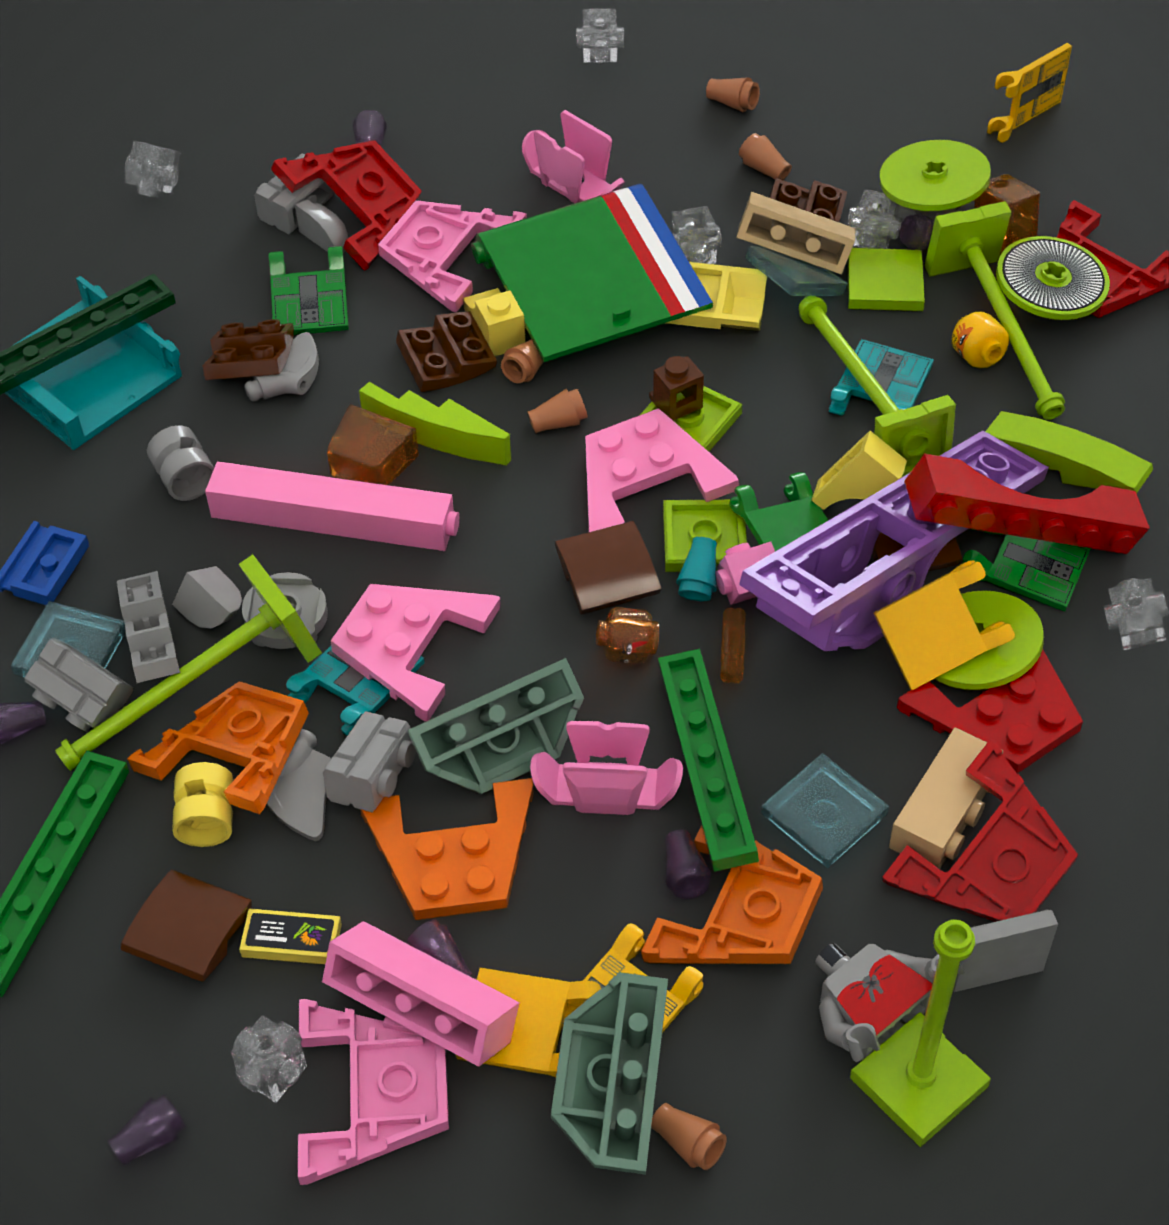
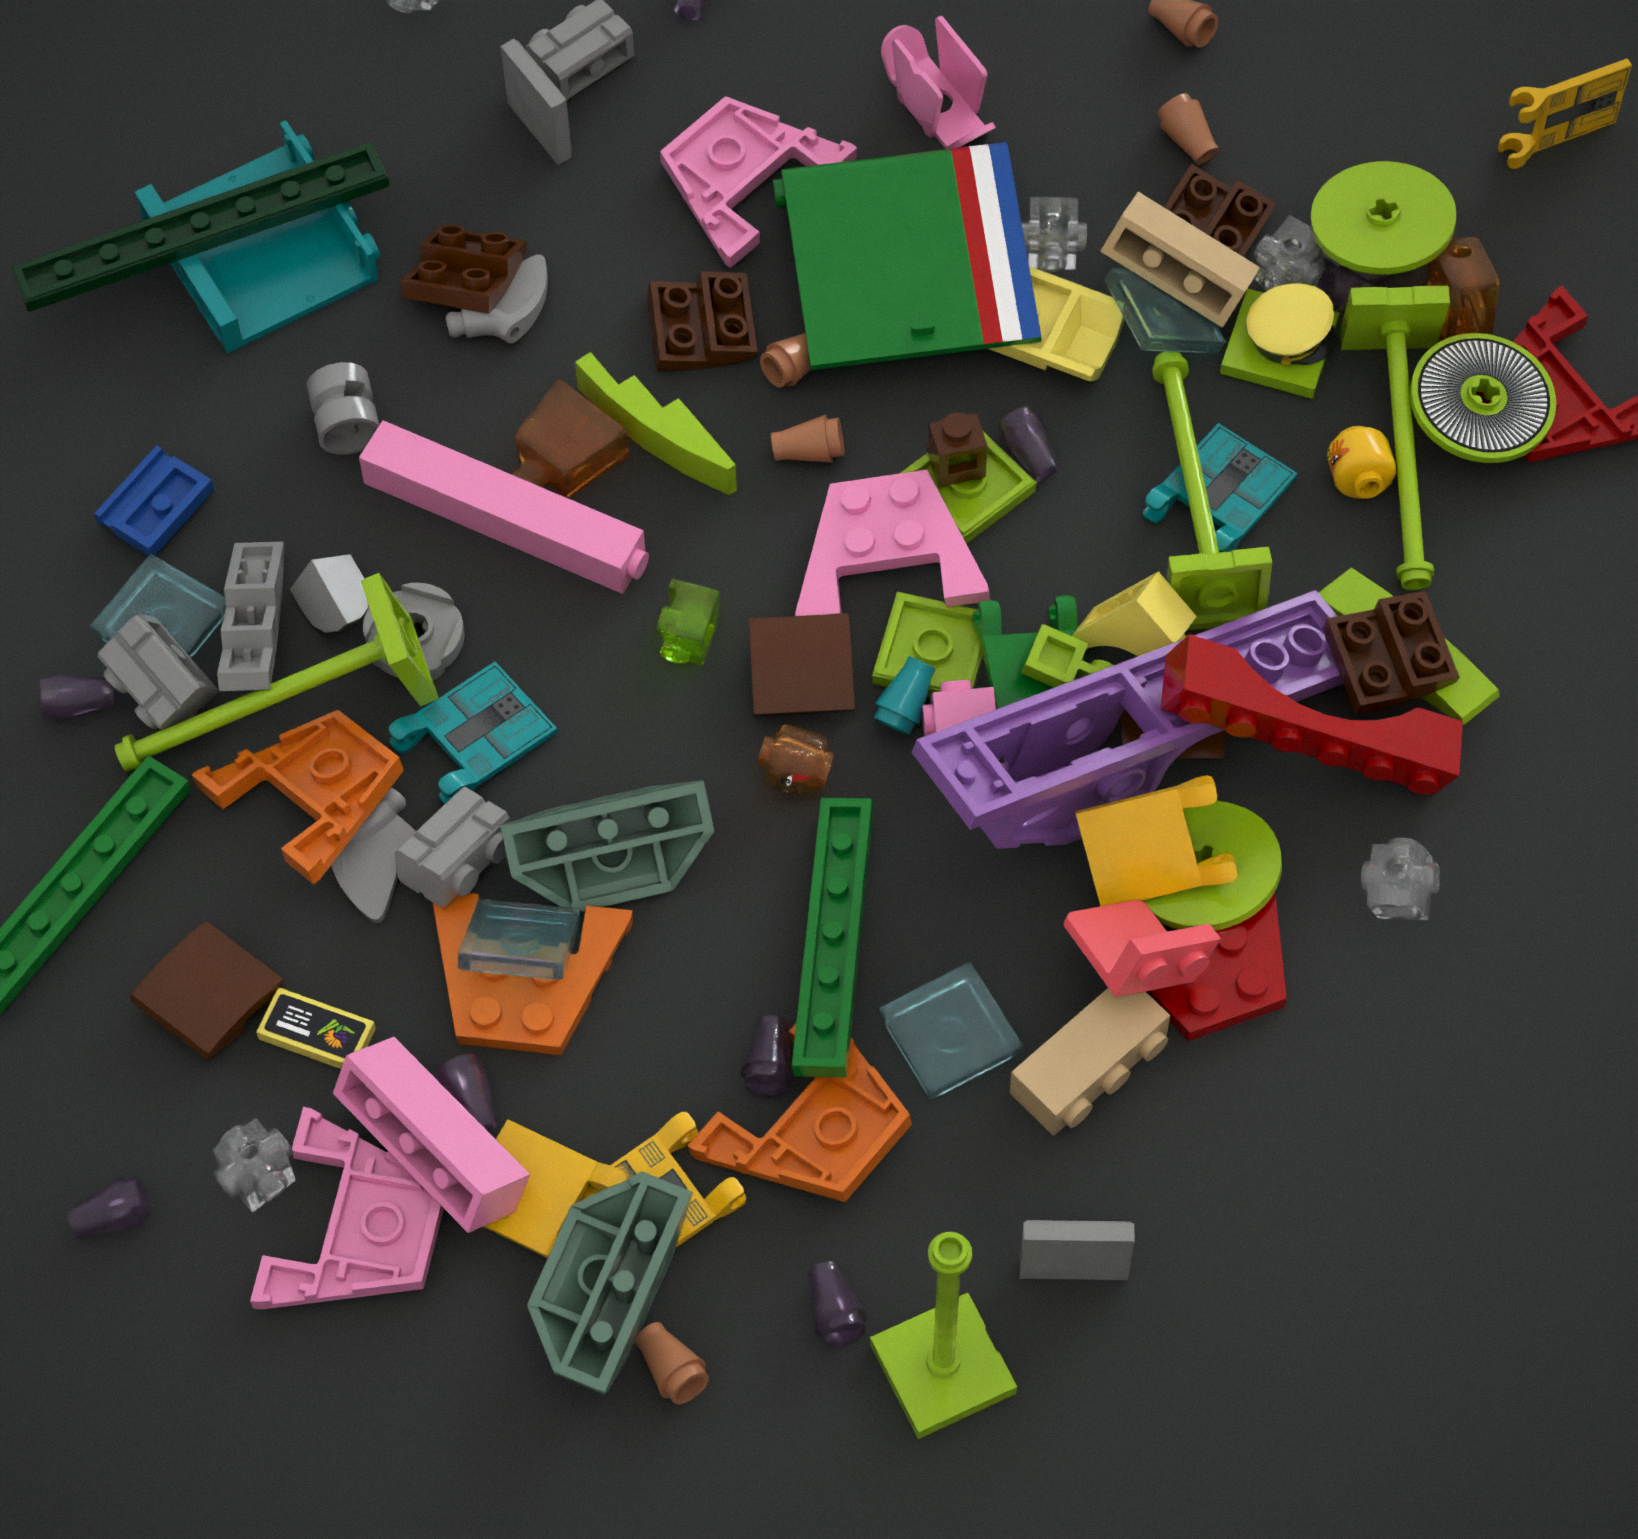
camera: 15 degrees right, 10 degrees up
light yellow wheel [172,762,233,847] -> none
green flag [269,246,349,335] -> none
red wing [271,140,422,271] -> none
light grey brick [295,200,349,253] -> none
bright pink wing [331,584,500,721] -> none
light yellow arch [463,288,525,356] -> none
bright pink piece [530,721,683,815] -> none
clear orange axle [720,607,746,684] -> none
torso [815,943,965,1062] -> none
red wing [882,739,1078,922] -> none
green flag [962,530,1091,612] -> none
none -> clear light blue tile [458,899,581,980]
none -> light grey tile [500,39,572,165]
none -> clear neon green brick [657,578,721,665]
none -> clear purple cone [808,1261,867,1347]
none -> clear purple cone [997,406,1060,481]
none -> lime plate [1021,624,1114,688]
none -> coral bracket [1063,900,1221,998]
none -> light yellow piece [1246,283,1337,365]
none -> reddish brown slope [1322,590,1460,715]

